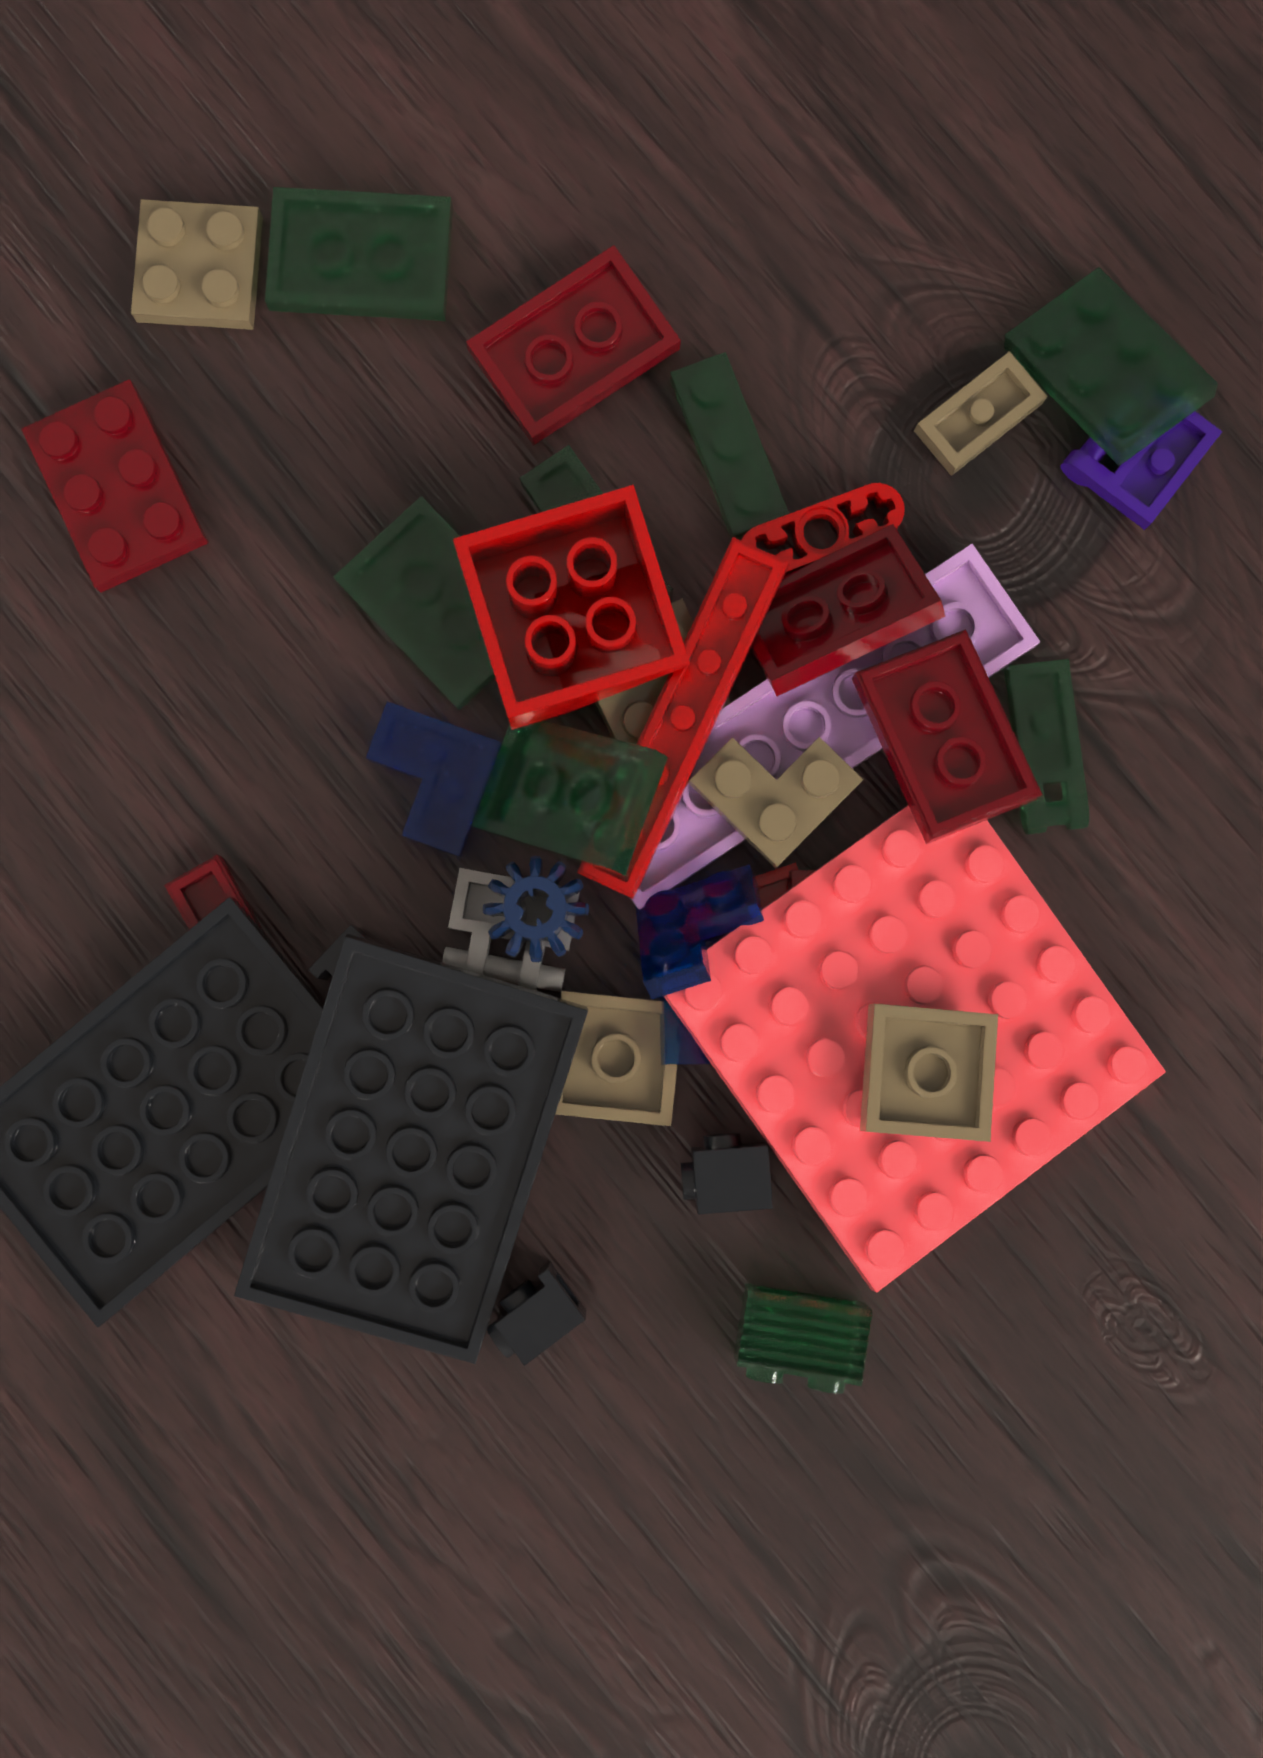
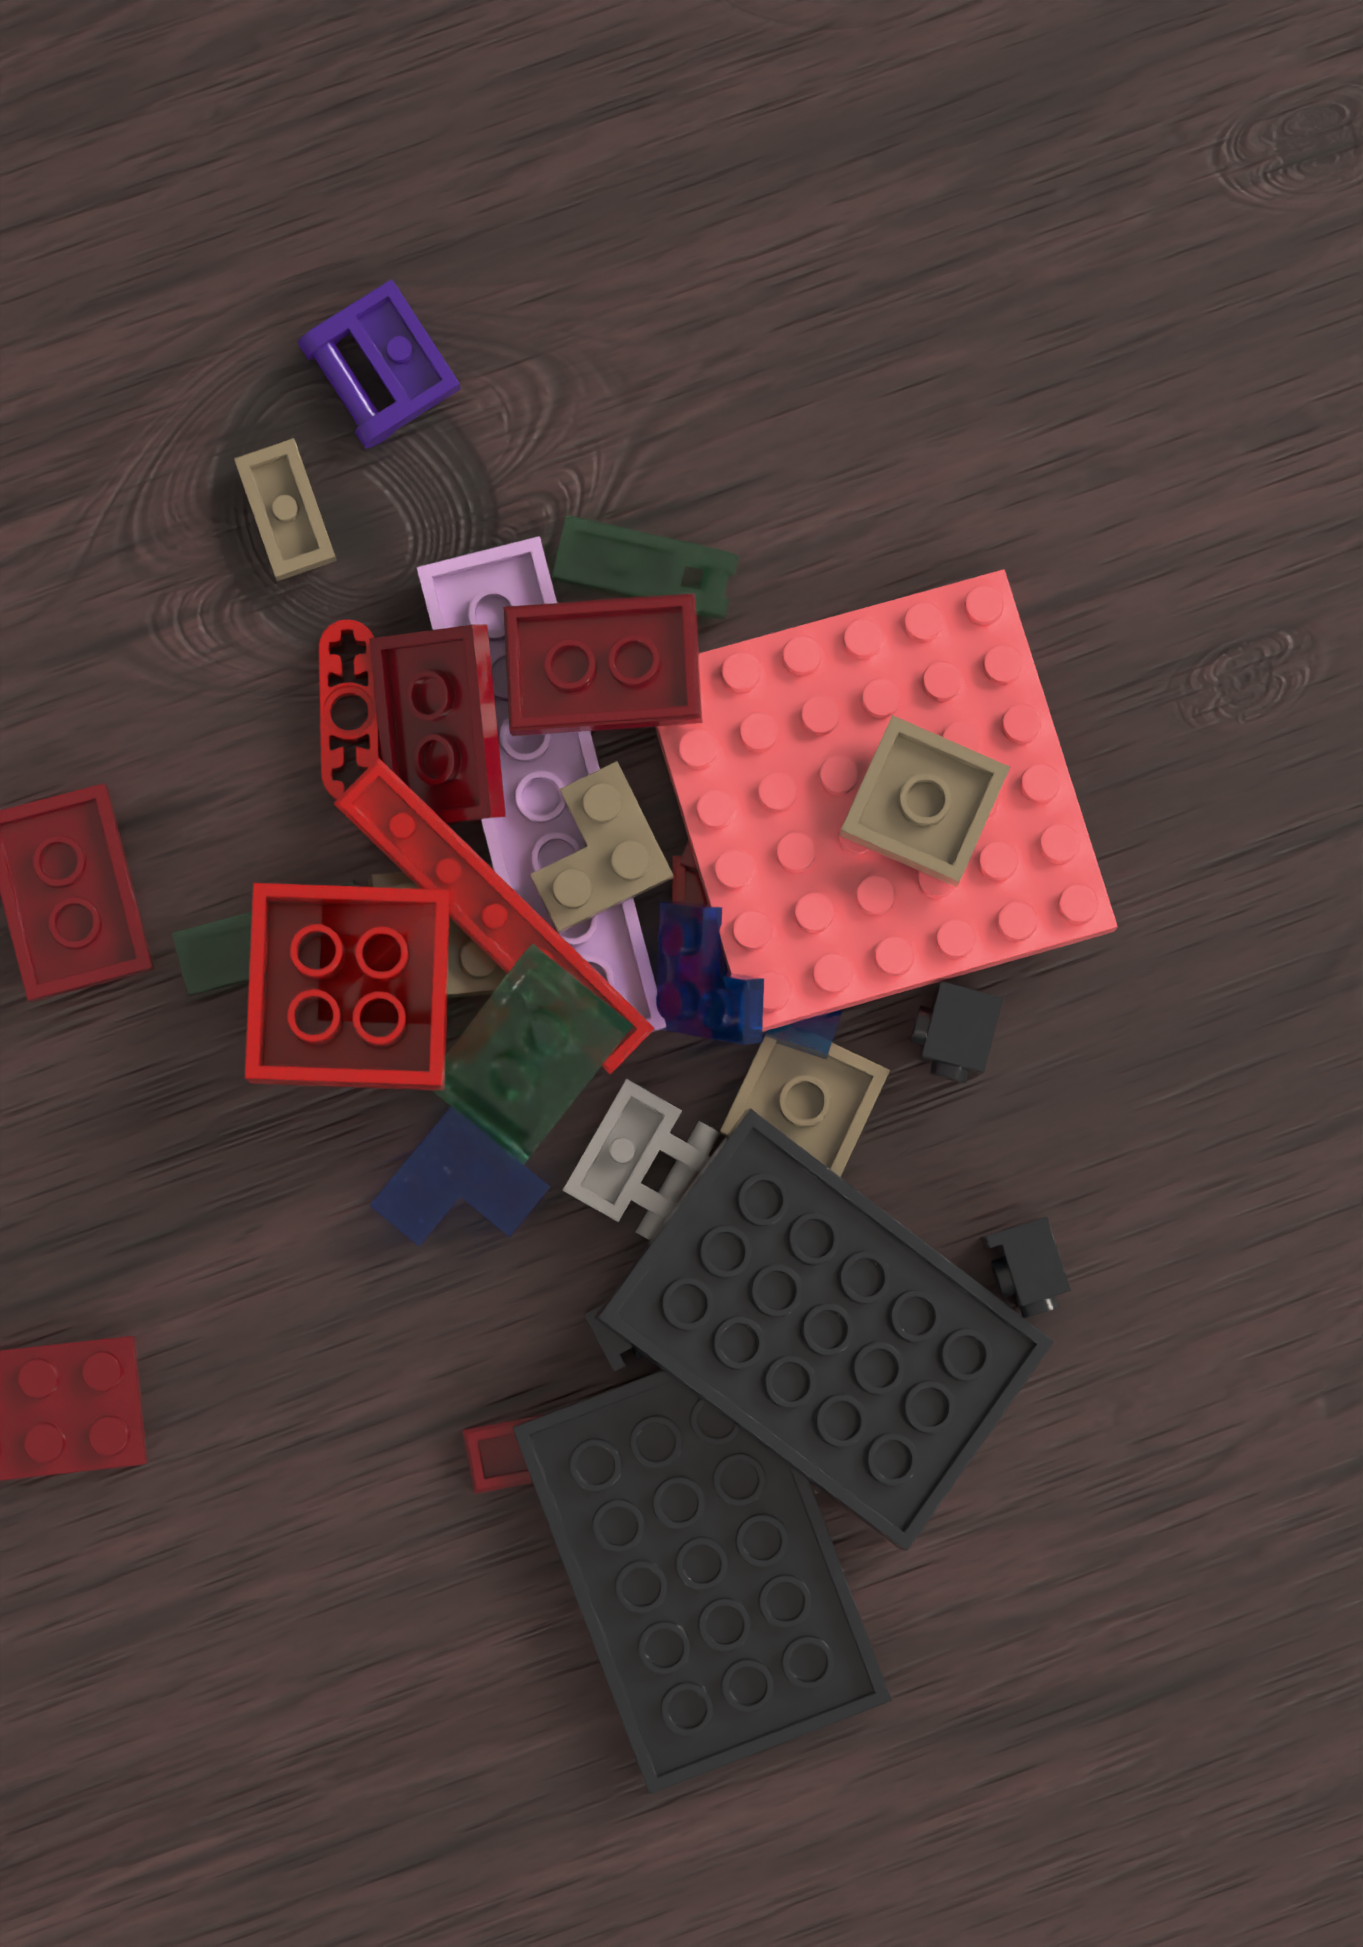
camera: 75 degrees left, 0 degrees up
clear green plate [333,496,495,711] -> none
dark blue gear [483,856,589,963] -> none
clear green plate [670,352,789,539] -> none
clear green brick [734,1283,872,1394] -> none
clear green plate [1004,267,1218,466] -> none

